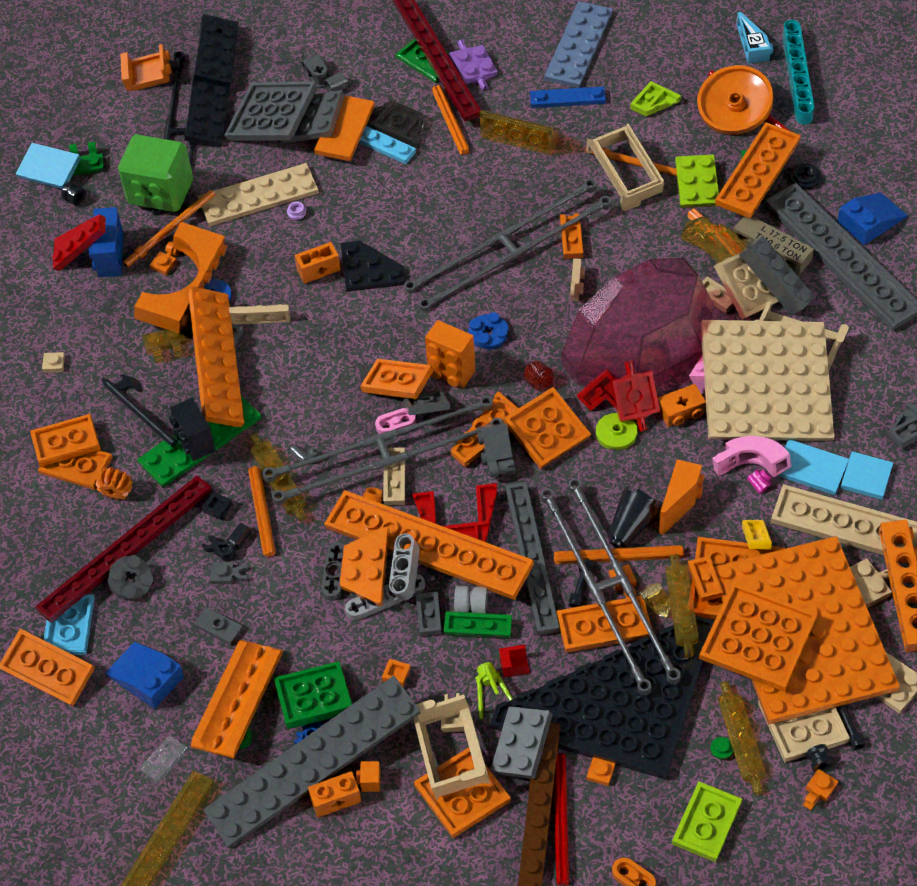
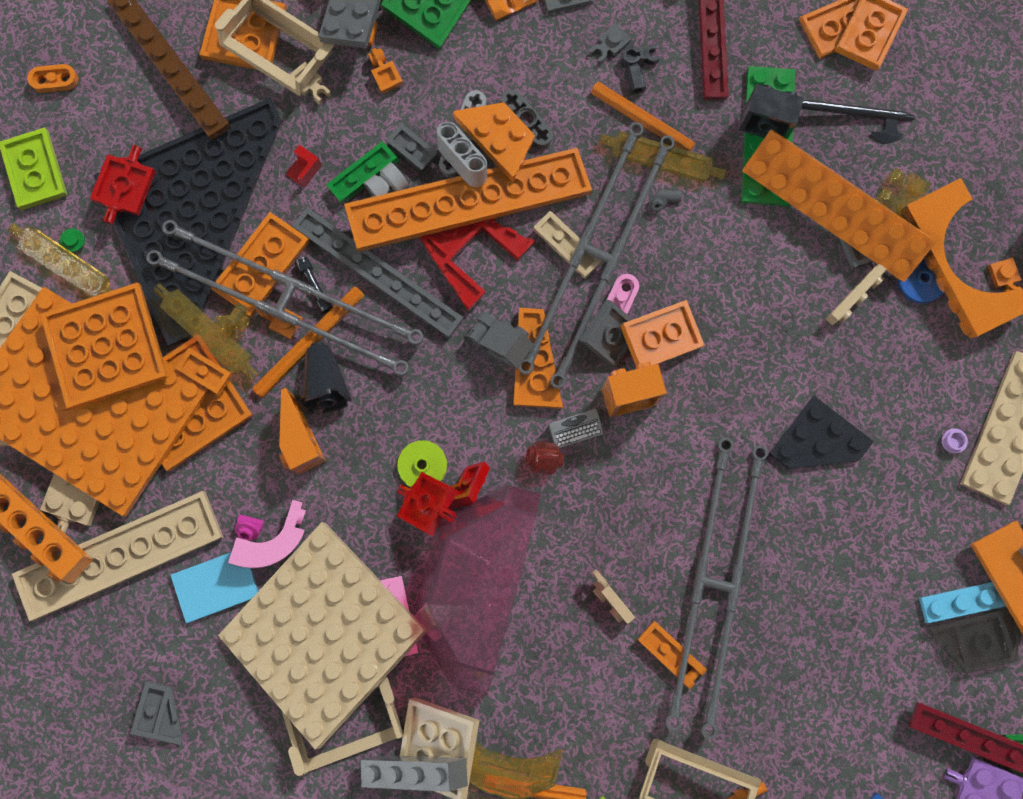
camera: 130 degrees right, 25 degrees up
tan plate [42,352,65,373] -> none
orange gear [95,467,133,500] -> none
black plate [202,492,232,520] -> none
orange brick [295,242,341,284] -> none
orange plate [362,487,383,503] -> none
orange axle [432,85,469,155] -> none
blue plate [468,312,509,350] -> none
lime plant [475,662,513,720] -> none
clear yellow slope [480,110,559,156] -> none
plate [490,707,553,779] -> none
orange plate [503,387,591,469] -> none
red axle [554,753,569,886] -> none
orange plate [586,757,615,786] -> none
orange brick [658,384,706,427] -> none
tan hinge [694,276,734,313] -> none
yellow plate [742,520,772,549] -> none
medium azure tile [840,452,893,500] -> none
none -> red plate [90,145,156,225]
none -> slope [549,409,603,449]

